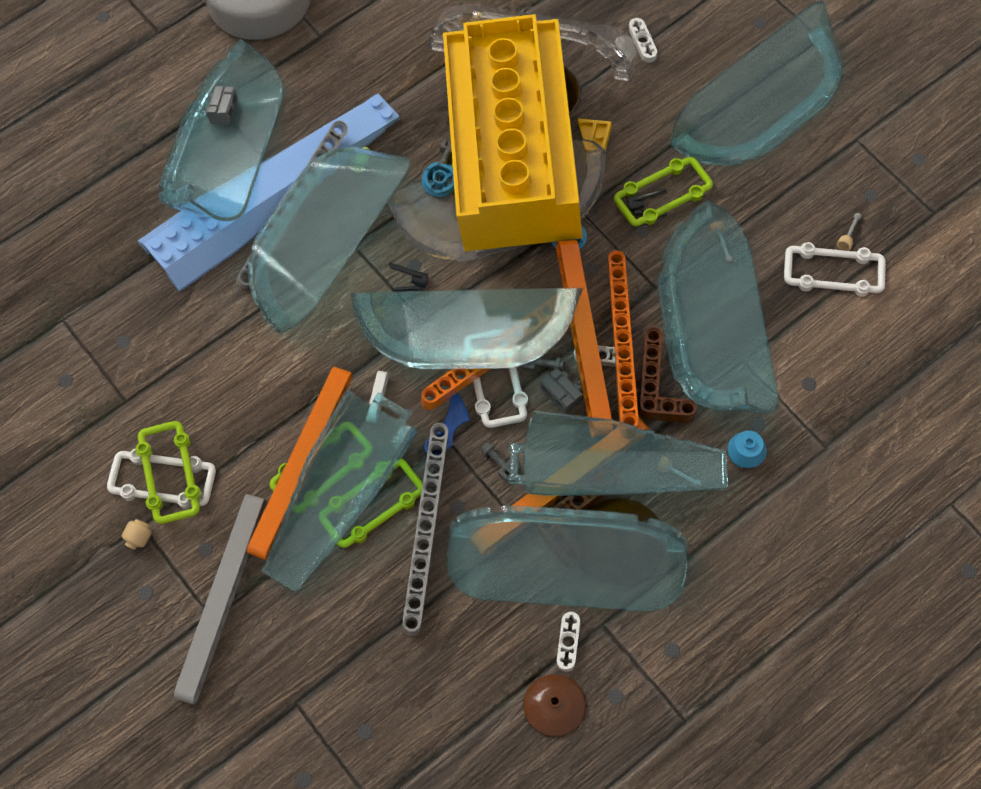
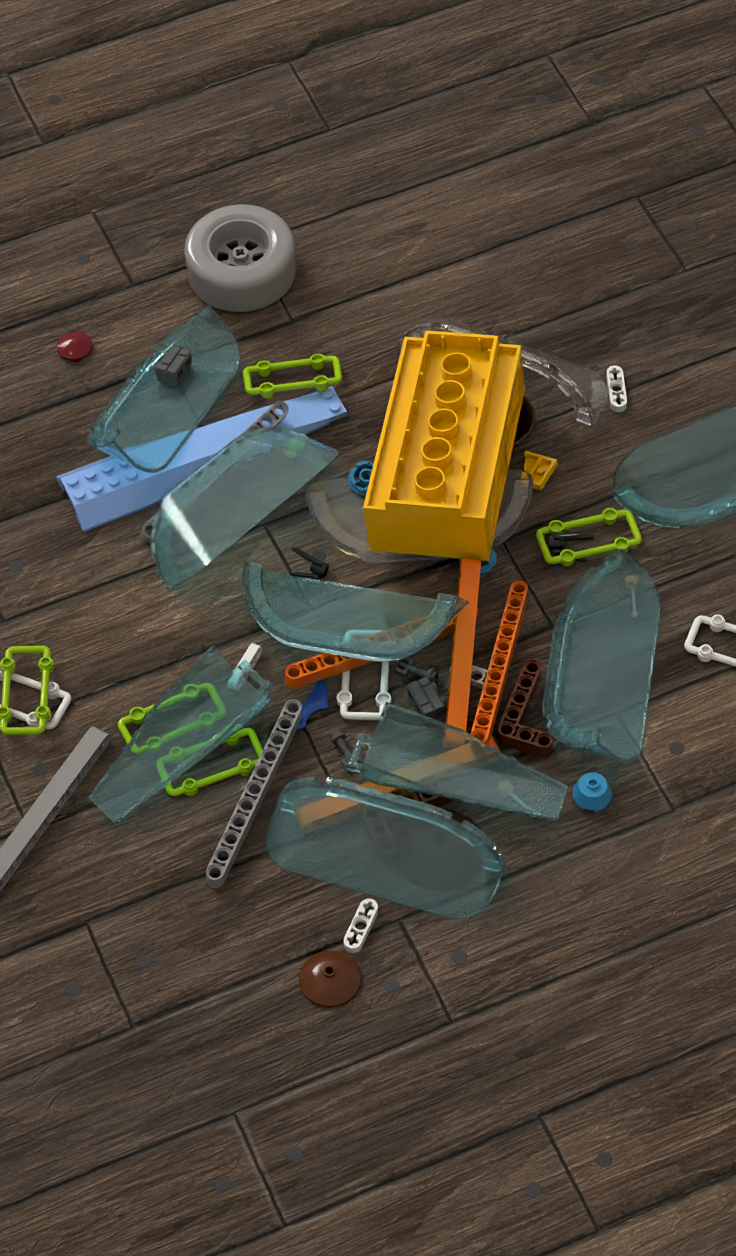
camera: 15 degrees right, 10 degrees down
orange beam [247,366,353,560] -> none
none -> dark red dish [57,332,93,363]
none -> lime bar [243,354,342,399]

